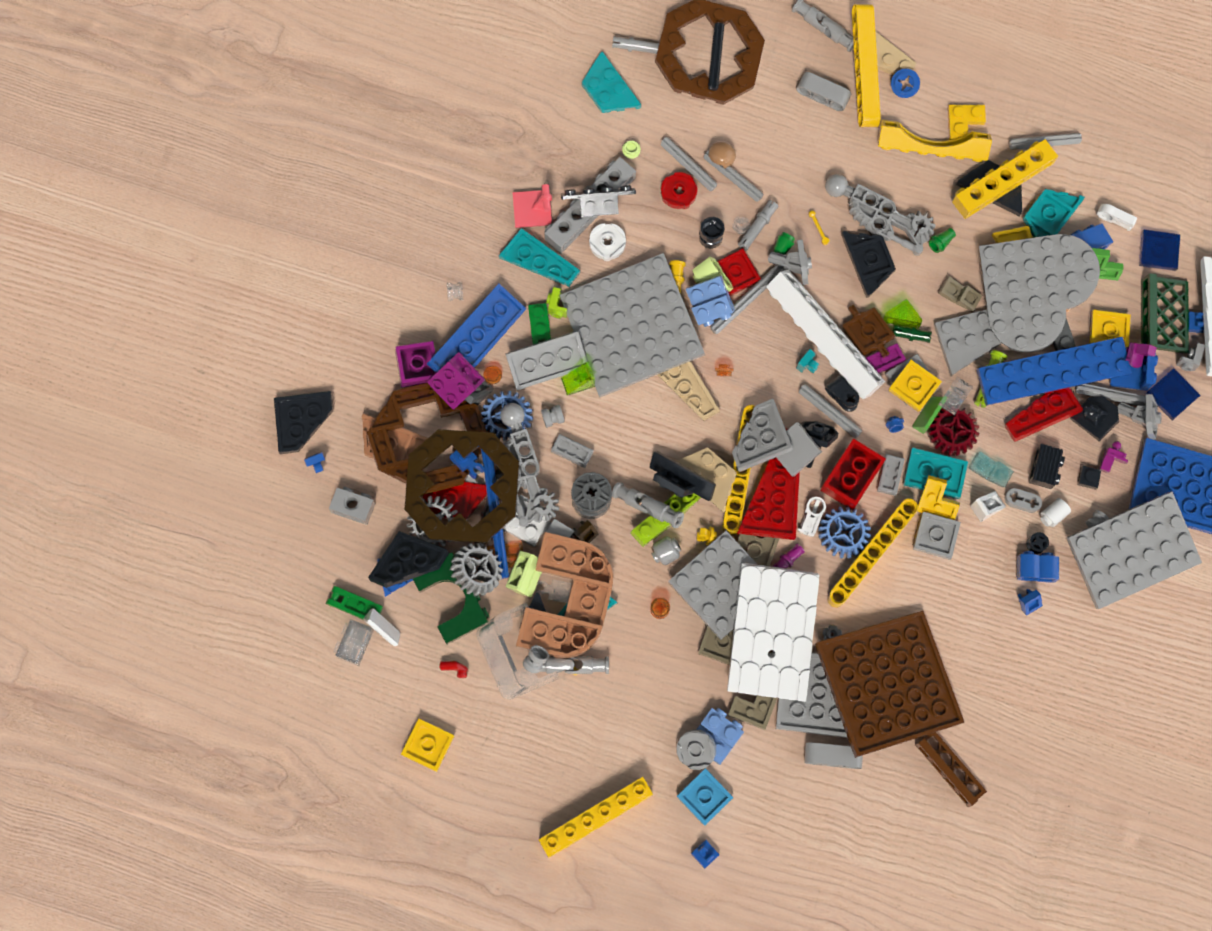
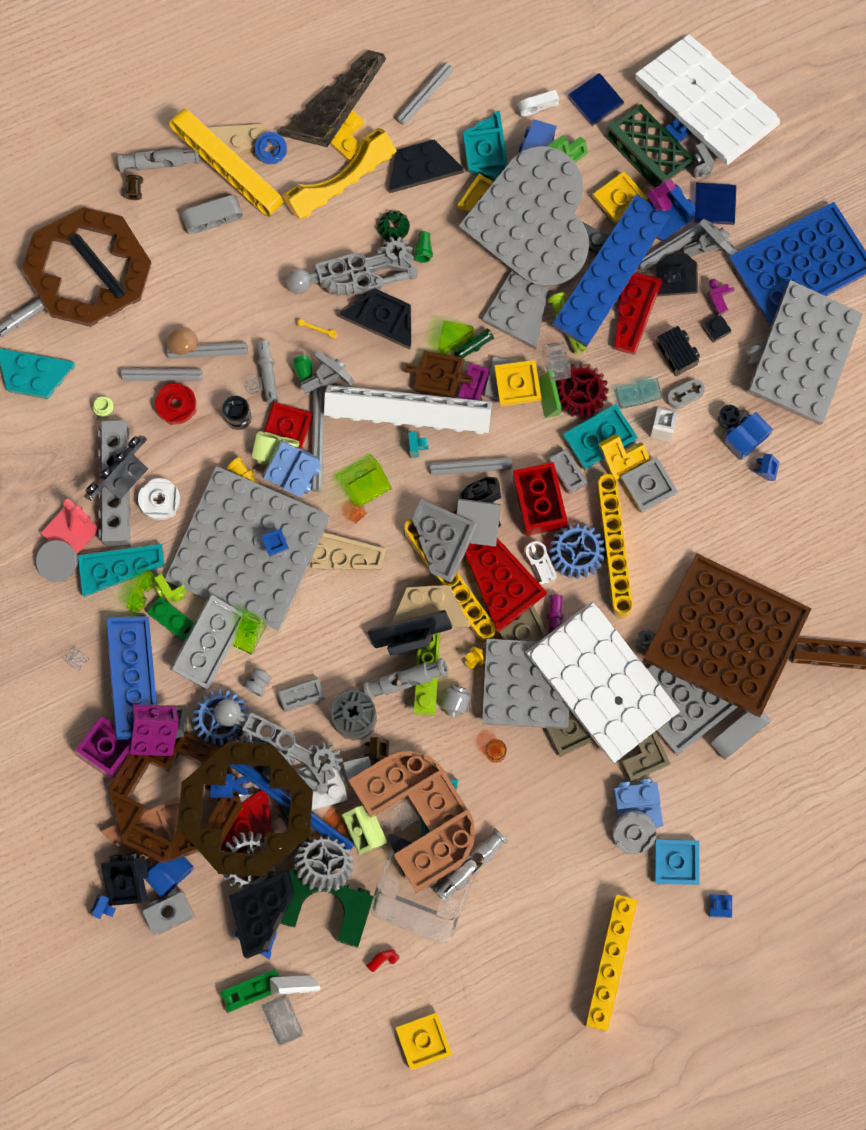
camera: 40 degrees left, 0 degrees up
black plate [274,391,333,454] -> none
clear orange plate [483,366,502,384] -> none
light grey wheel [523,645,549,673] -> none
black piece [825,375,859,412] -> none
blue plate [886,416,904,433] -> none
dark tan slope [938,276,983,311] -> none
yellow brick [952,139,1058,219] -> none
white brick [1040,498,1071,527] -> none
none -> light grey tile [36,540,78,582]
none -> black plate [100,852,149,906]
none -> dark brown bush [124,175,144,200]
none -> clear neon green slope [127,569,156,615]
none -> blue brick [145,857,195,898]
none -> blue tile [261,528,289,557]
none -> clear smoke wing [277,50,386,147]
none -> clear neon green slope [335,454,392,510]
none -> dark green gear [378,210,410,241]

